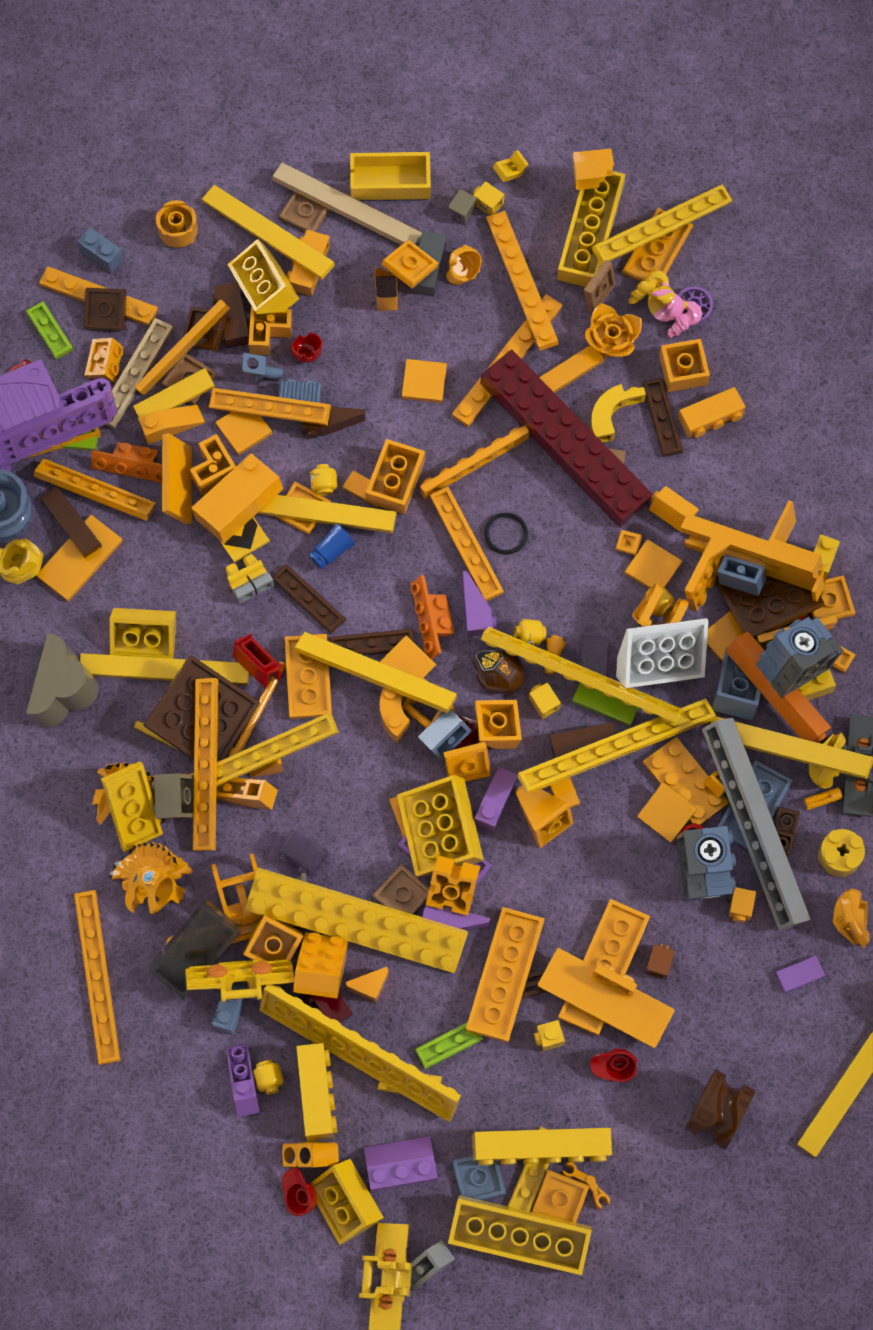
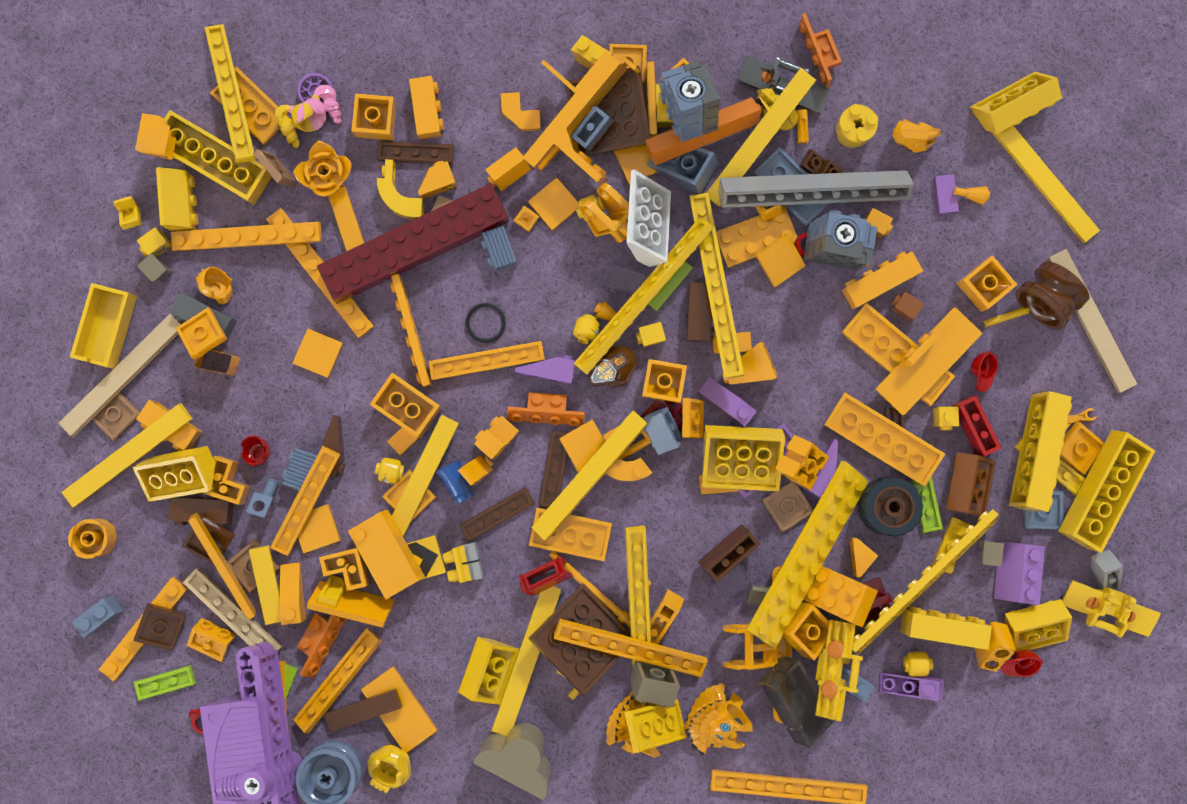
camera: 75 degrees left, 15 degrees up
none -> yellow slope [156,167,199,232]
none -> yellow tile [317,575,346,607]
none -> light orange slope [418,161,457,199]
none -> light orange slope [458,455,494,486]
none -> light orange brick [474,416,520,460]
none -> sand blue brick [480,226,517,271]
none -> light orange tile [501,92,541,131]
none -> reddish brown brick [698,524,761,583]
none -> light orange brick [842,251,923,310]
none -> wheel [858,477,923,537]
none -> dark orange slope [946,452,996,516]
none -> red brick [952,395,1002,457]
none -> light orange cone [953,186,990,205]
none -> light orange slope [956,255,1017,312]
none -> dark tan panel [978,540,1004,567]
none -> yellow bar [983,307,1029,328]
none -> tan tile [1047,249,1137,393]

